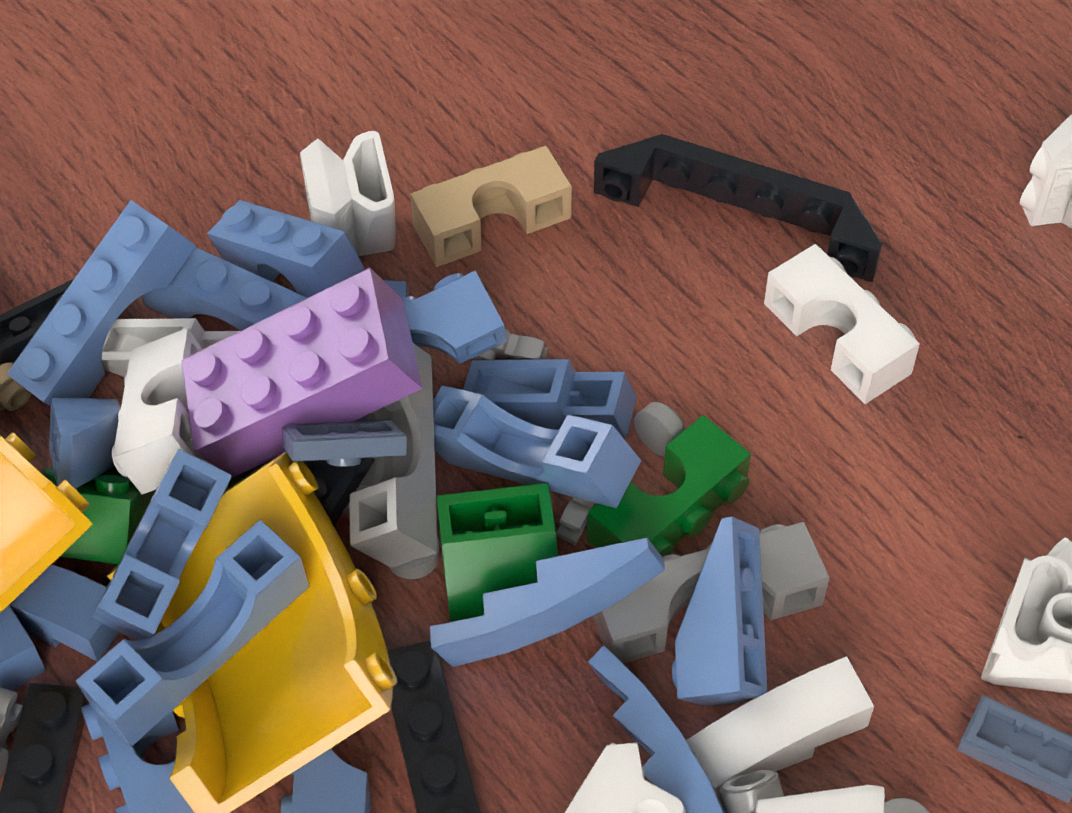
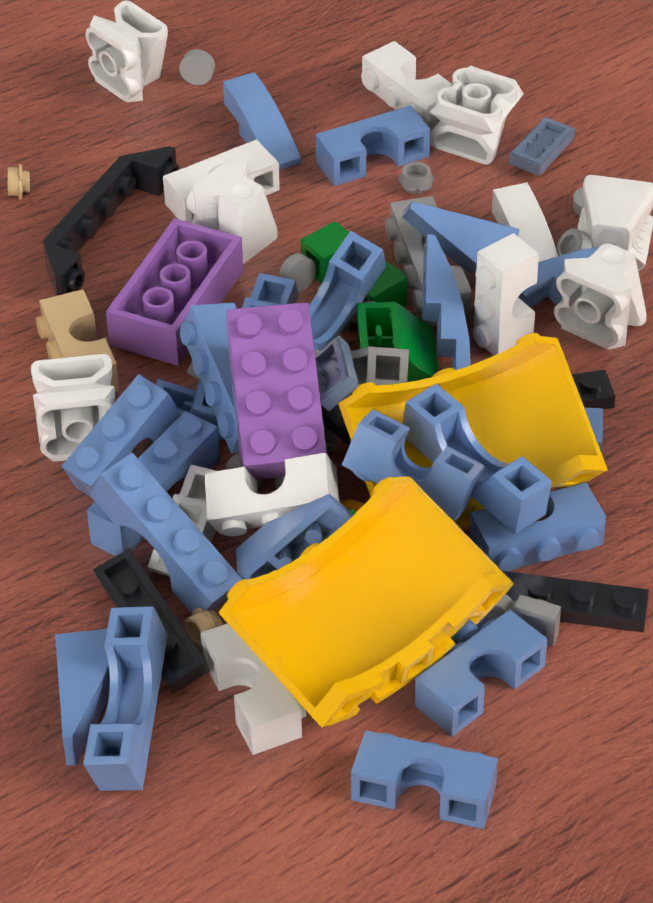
camera: 85 degrees left, 10 degrees down
none -> tan plate [8,164,30,199]
none -> medium lavender brick [106,218,244,366]
none -> white piece [186,160,278,264]
none -> medium blue slope [223,72,301,170]
none -> medium blue arch [315,105,430,186]
none -> light grey plate [399,162,434,195]
none -> white arch [473,233,539,356]

